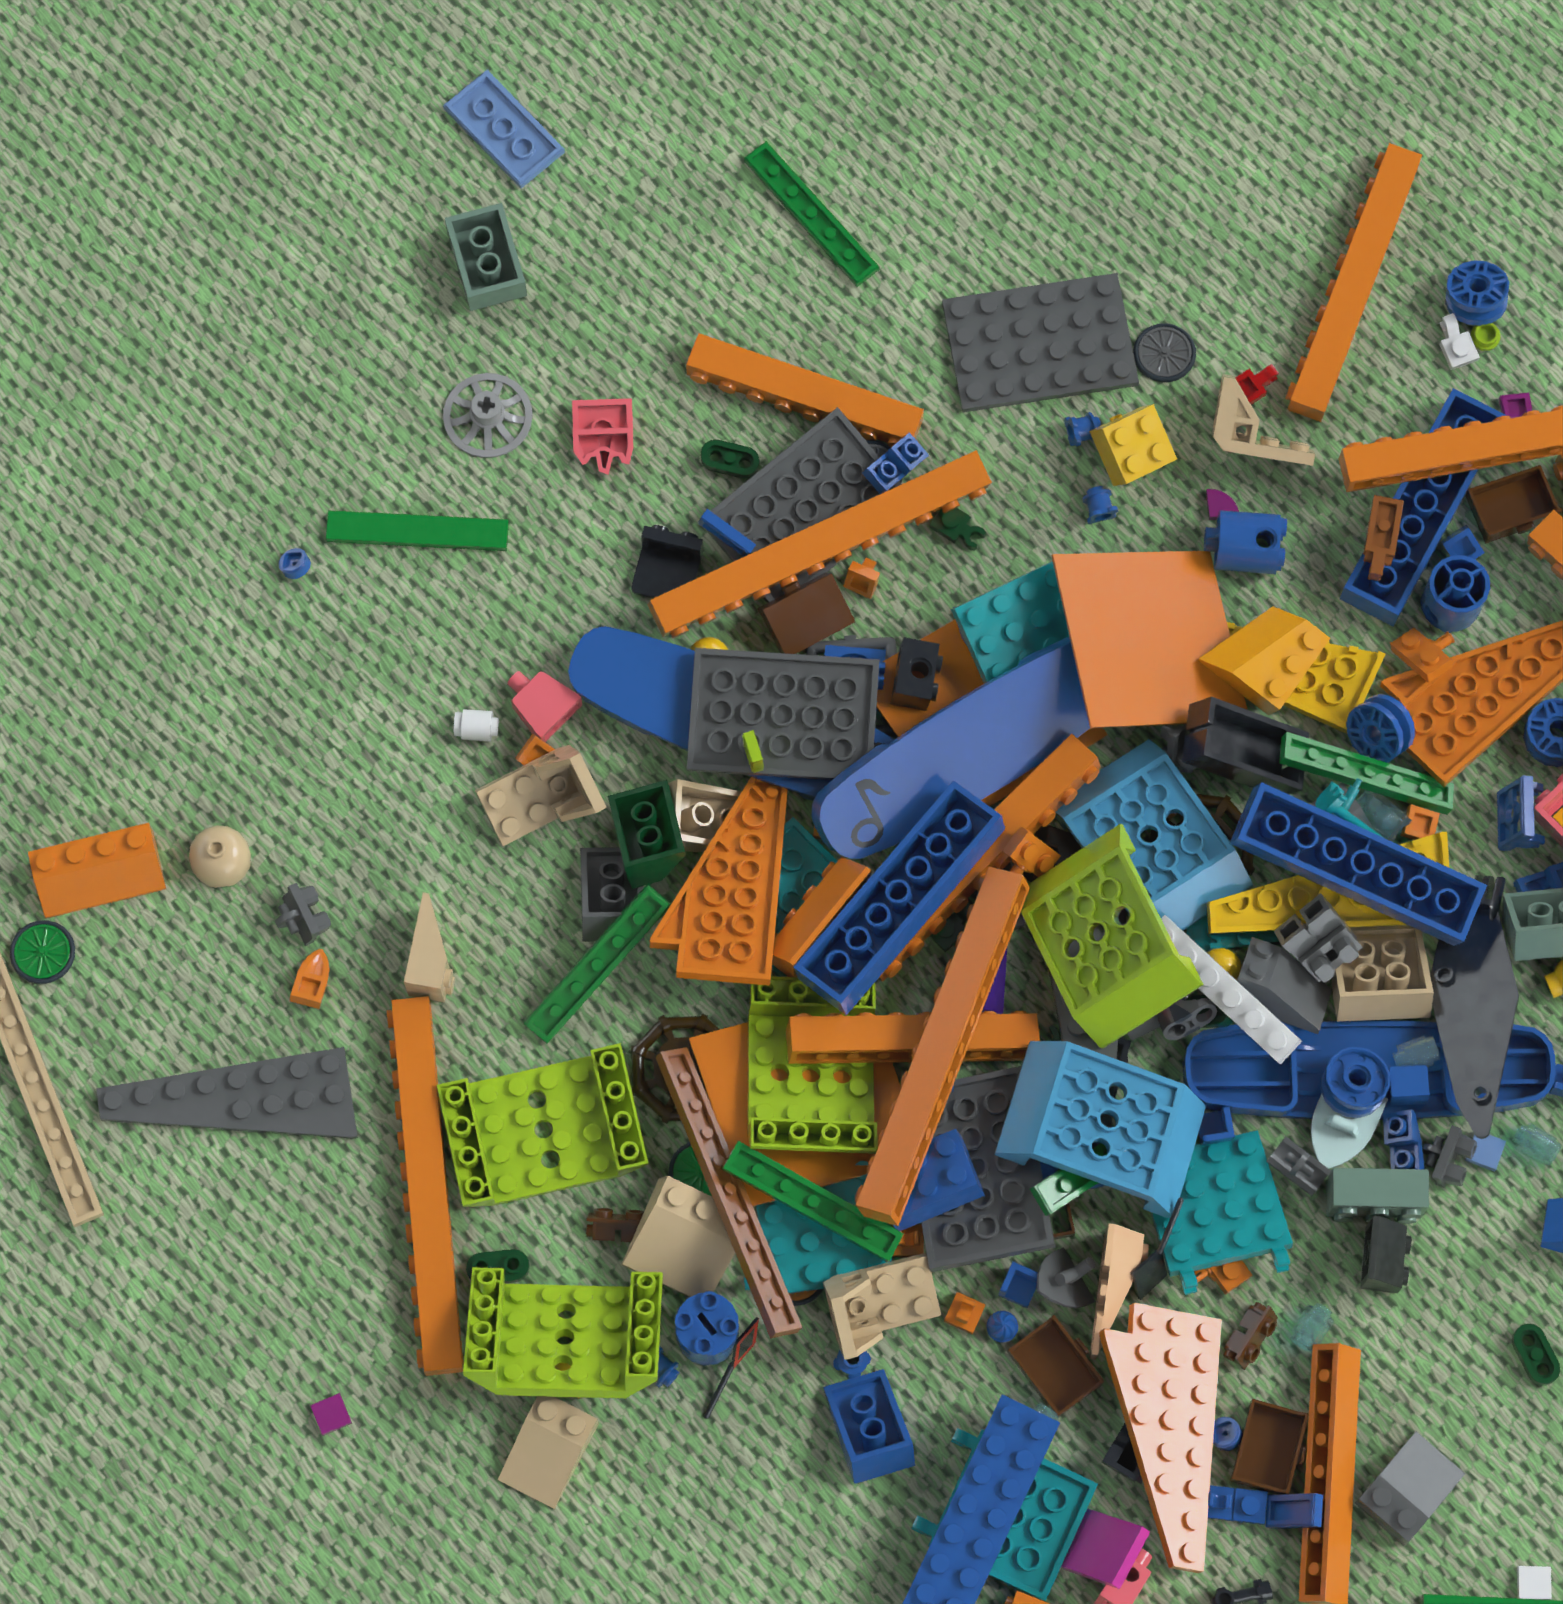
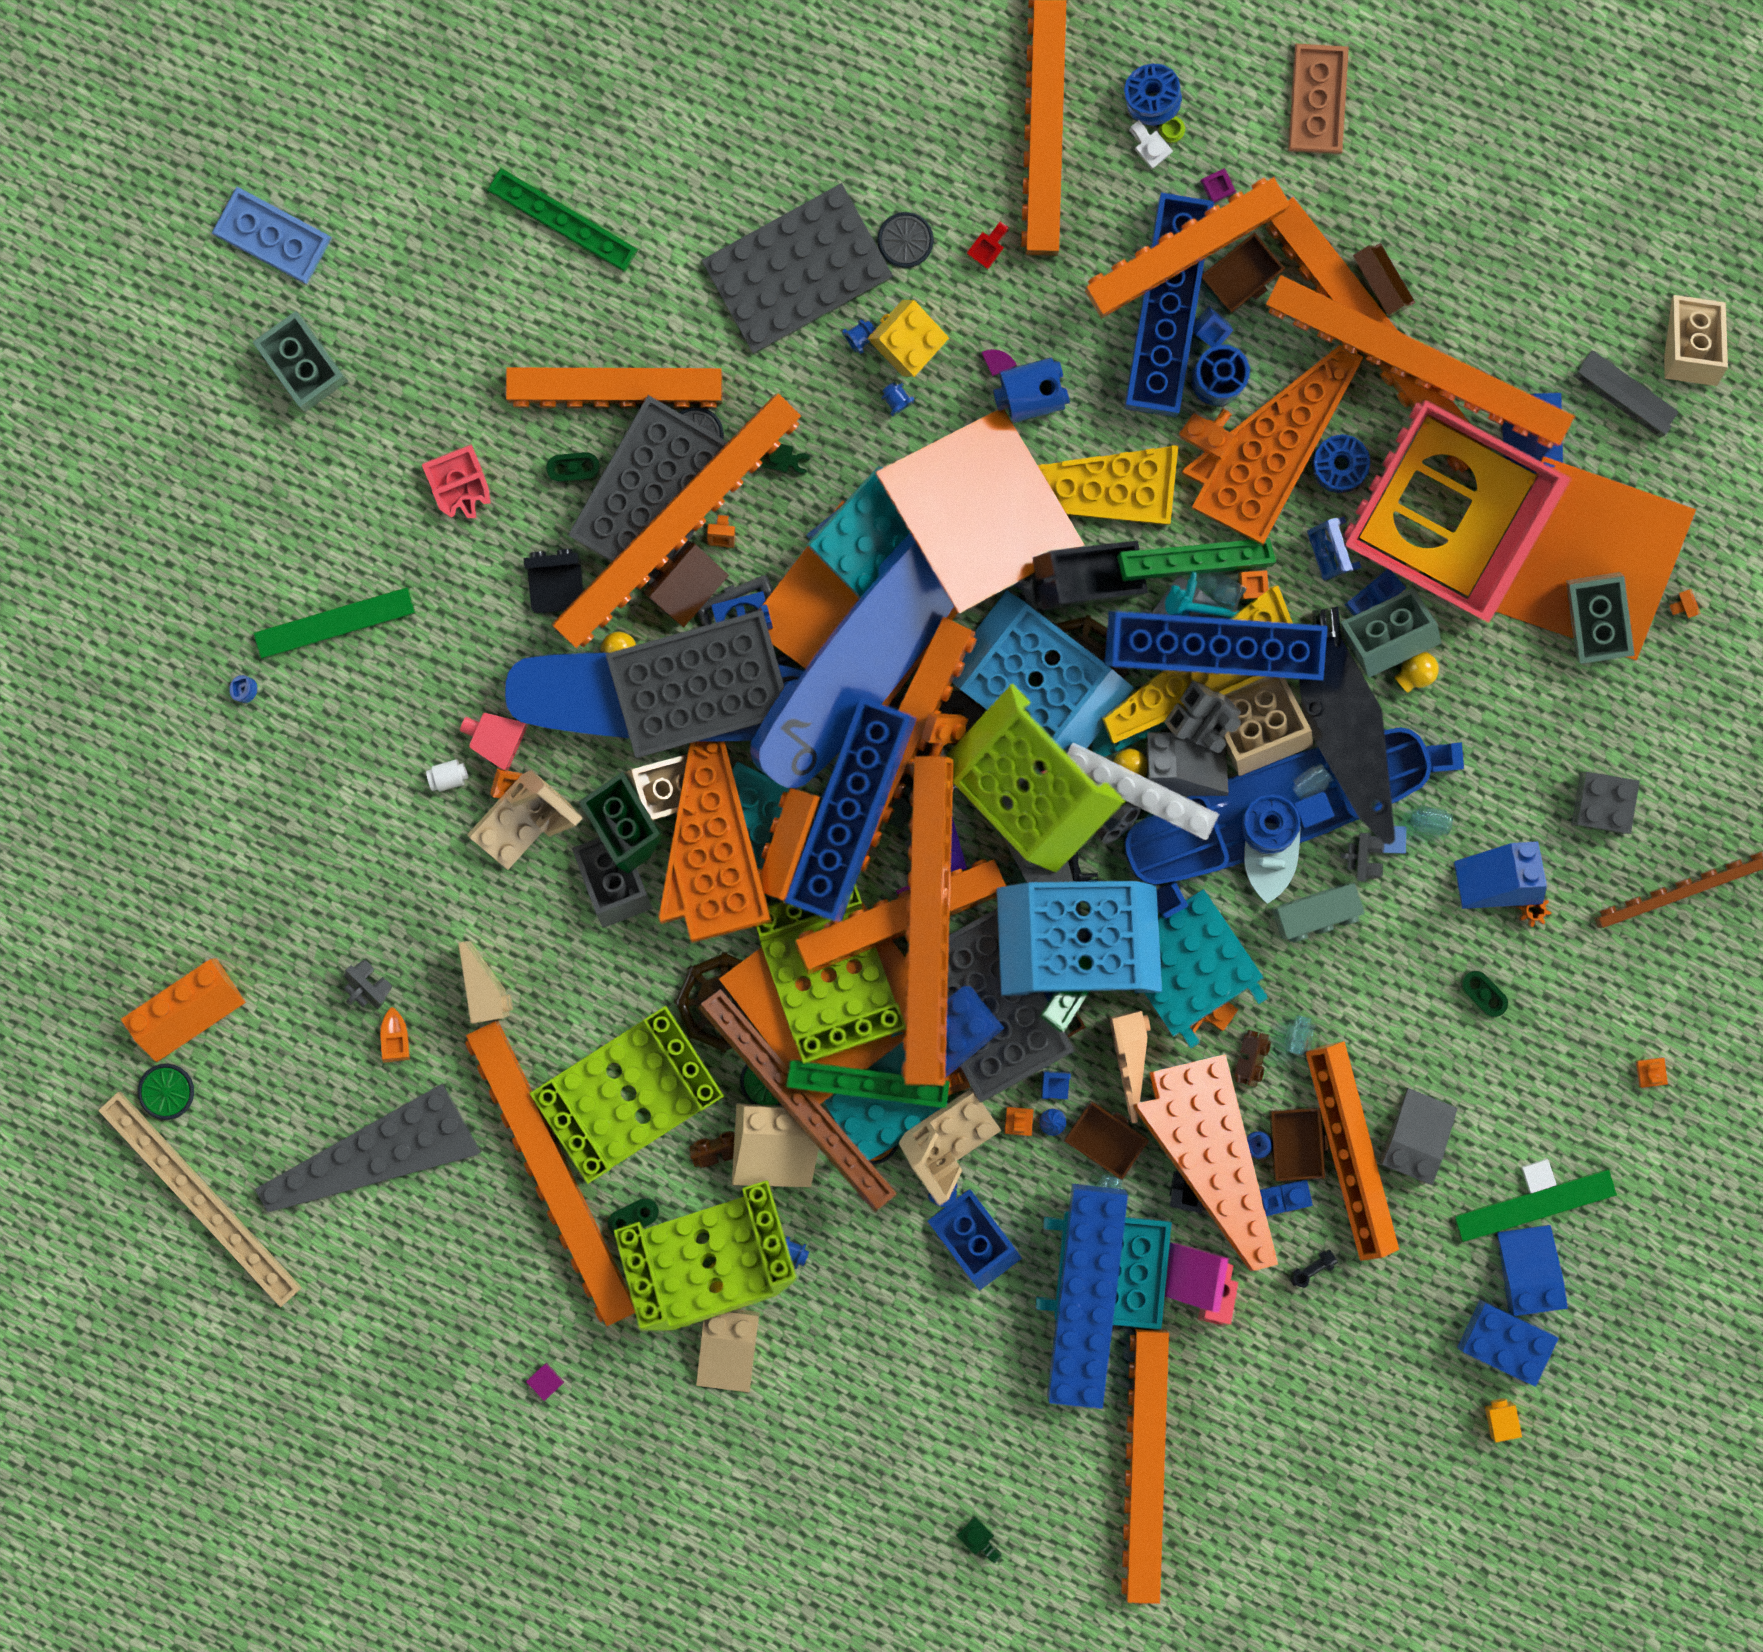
camera: 15 degrees left, 15 degrees up
tan cylinder [189,825,251,888] -> none
light grey wheel [443,373,533,458] -> none
green tile [524,883,671,1044] -> none
blue cylinder [675,1291,739,1366] -> none
blue tile [698,509,756,557] -> none
black piece [703,1317,759,1419] -> none
lime tile [742,730,764,773] -> none
blue slope [862,432,929,494] -> none
black brick [890,637,943,711] -> none
dark grey shield [1037,1247,1096,1308] -> none
black piece [1131,1197,1184,1300] -> none
light orange wedge [1197,606,1330,716] -> none
tan bracket [1212,374,1315,466] -> none
dark grey hips [1266,1136,1331,1197] -> none
blue tile [1266,1493,1323,1529] -> none
blue wheel [1346,694,1415,763] -> none
pearl dark grey slope [1360,1216,1412,1293] -> none
dark orange hinge [1363,495,1404,581] -> none
blue slope [1383,1109,1425,1170] -> none

